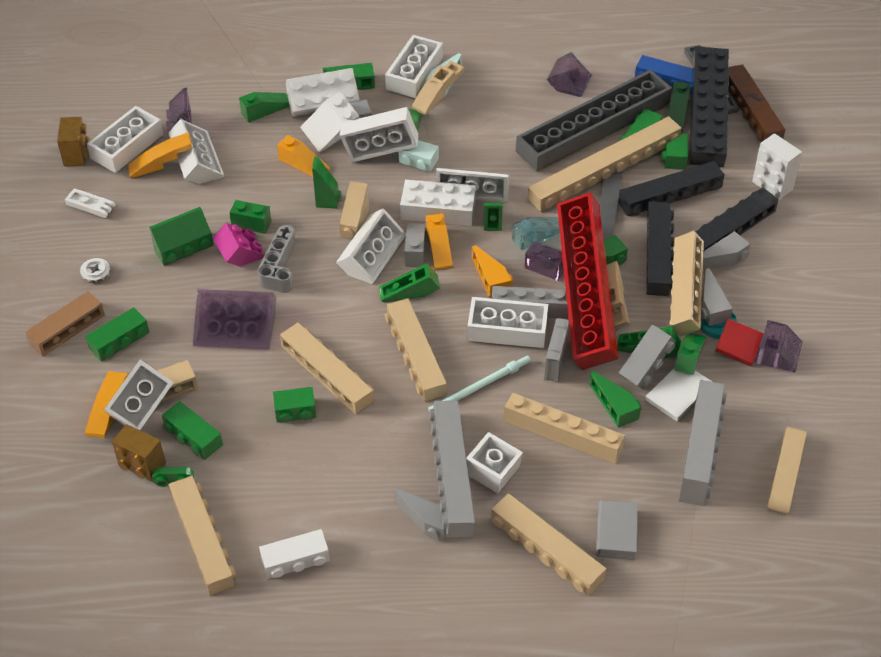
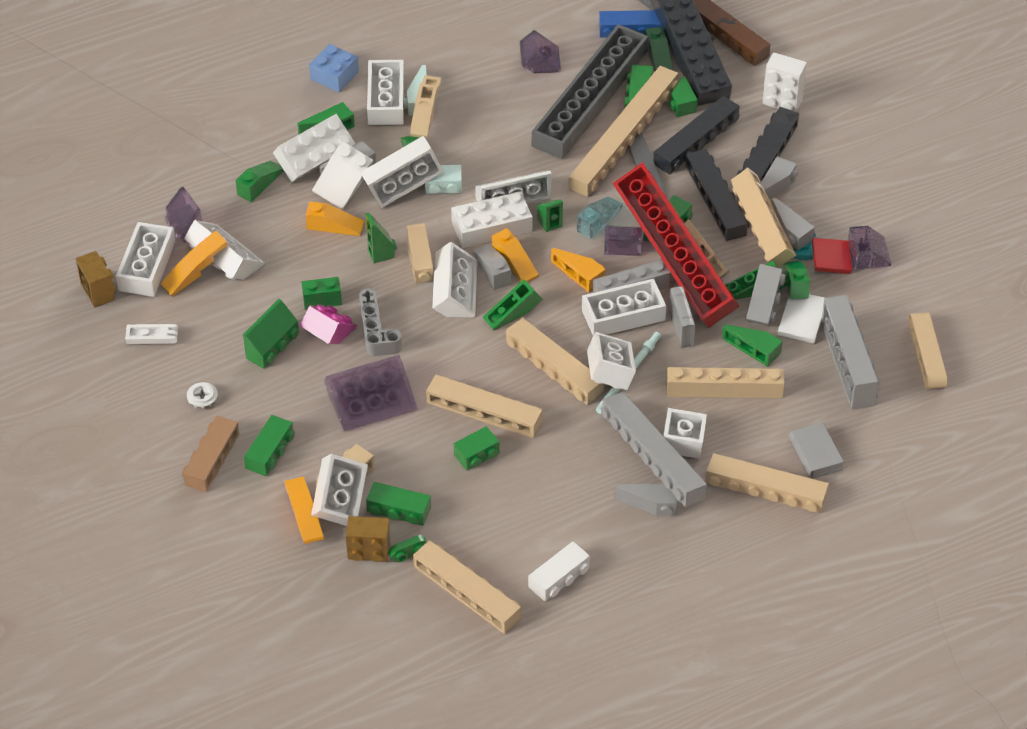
camera: 25 degrees left, 0 degrees up
none -> medium blue brick [309,44,359,92]
none -> white brick [587,332,636,390]

